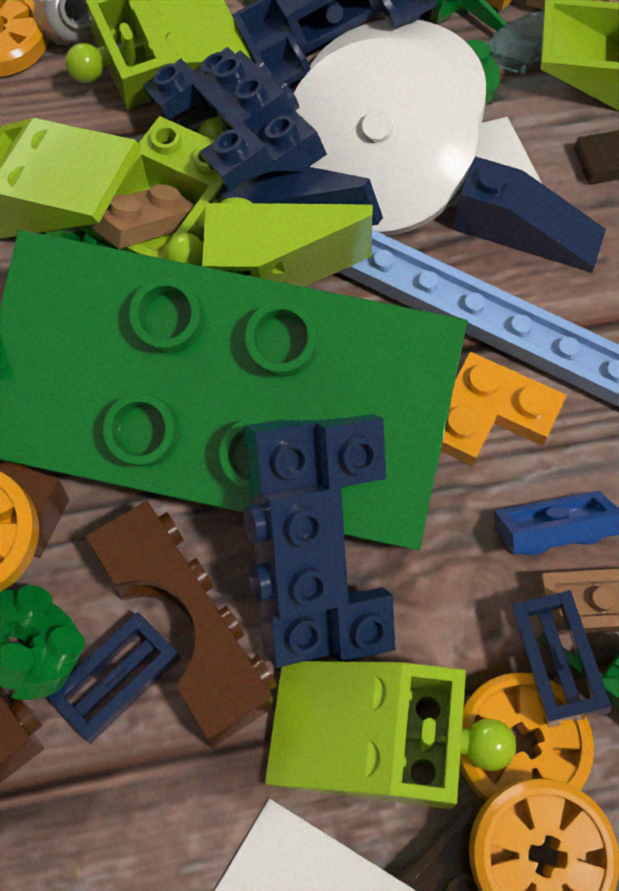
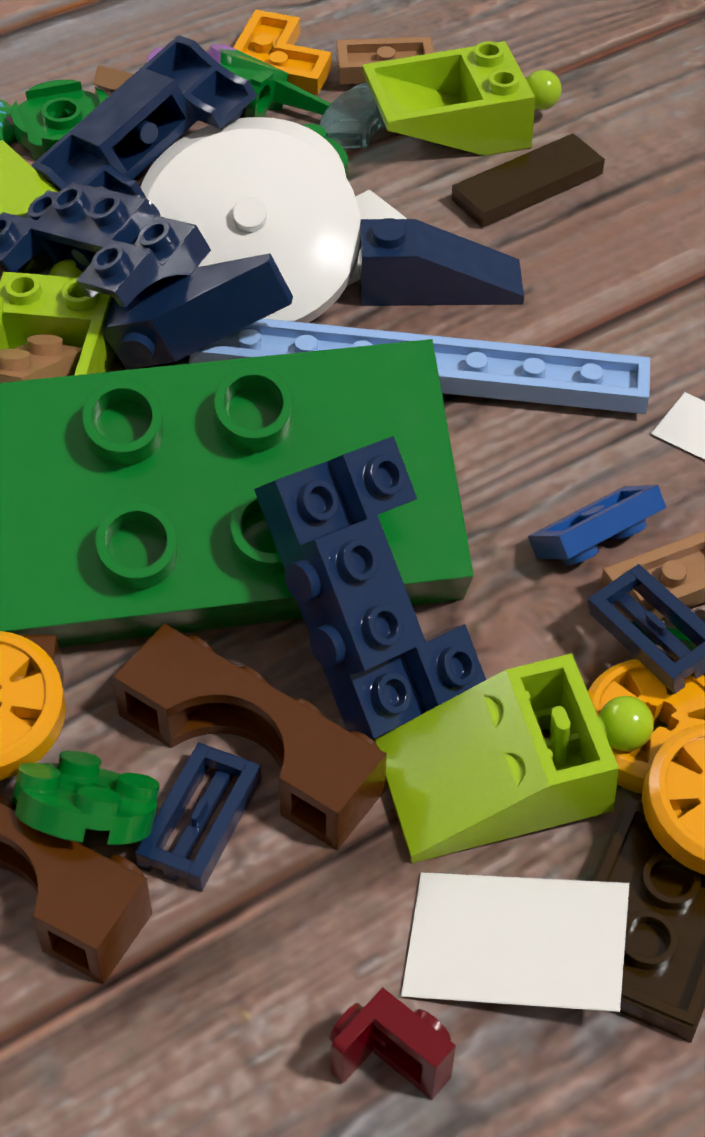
camera: 20 degrees left, 15 degrees down
lime slope [165,198,373,287] -> none
light orange plate [441,352,567,466] -> none

